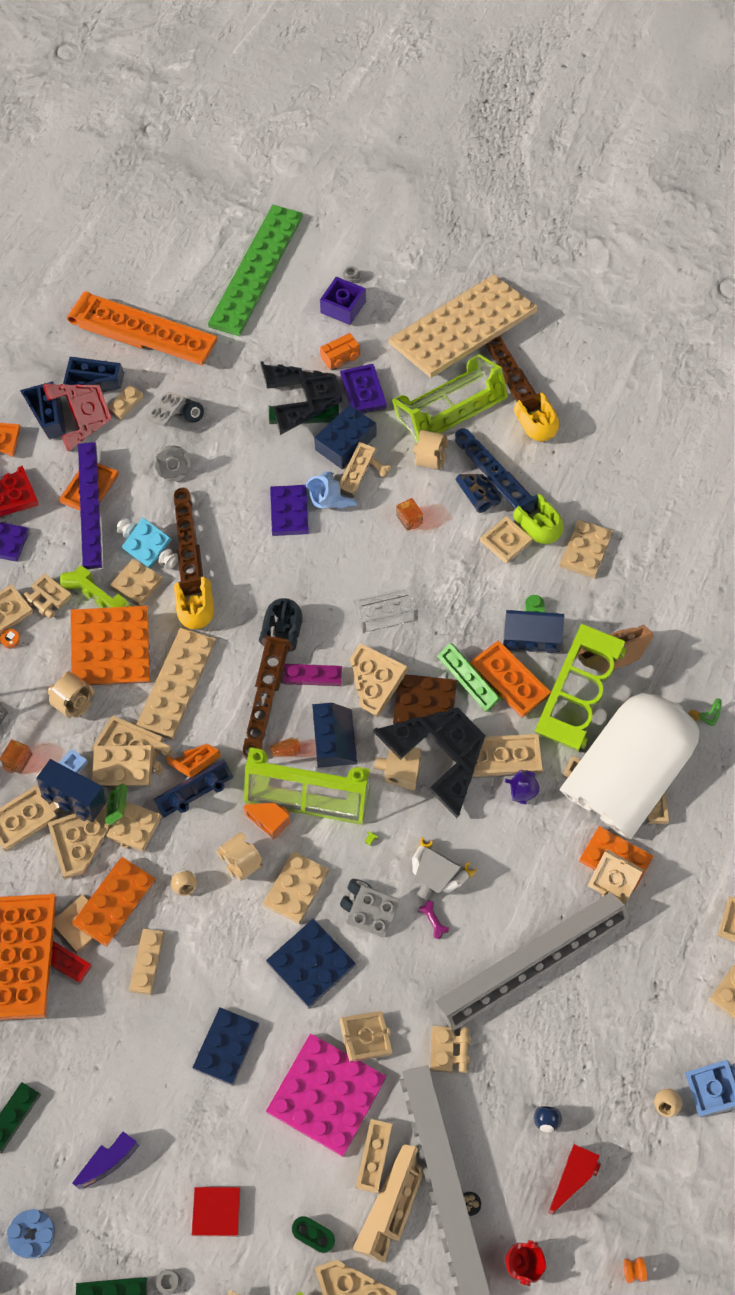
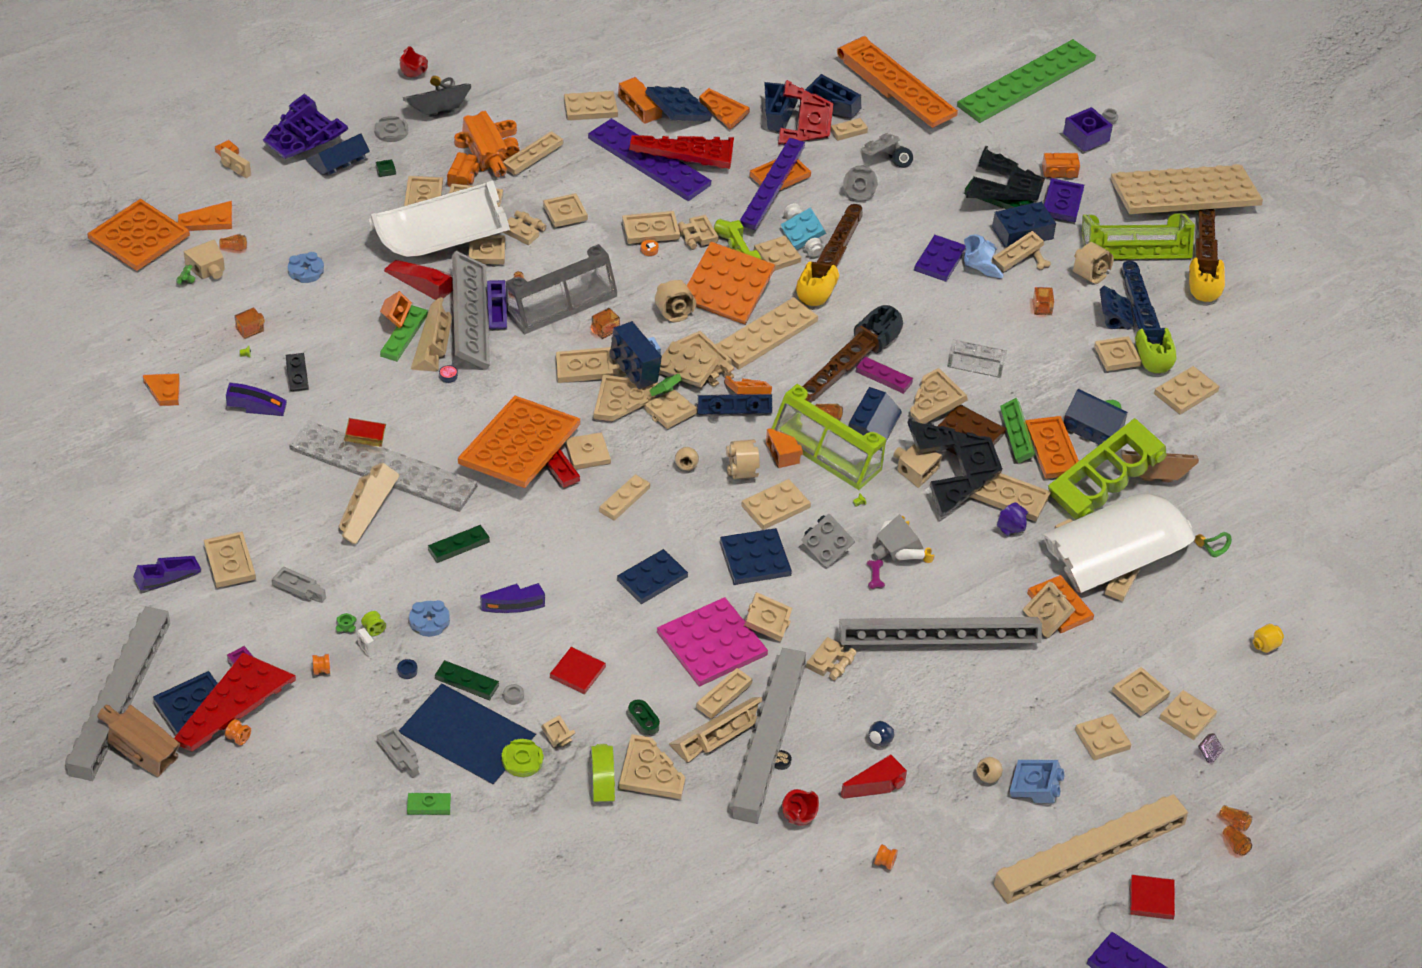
camera: 25 degrees right, 15 degrees down
orange plate [72,857,156,947] -> none

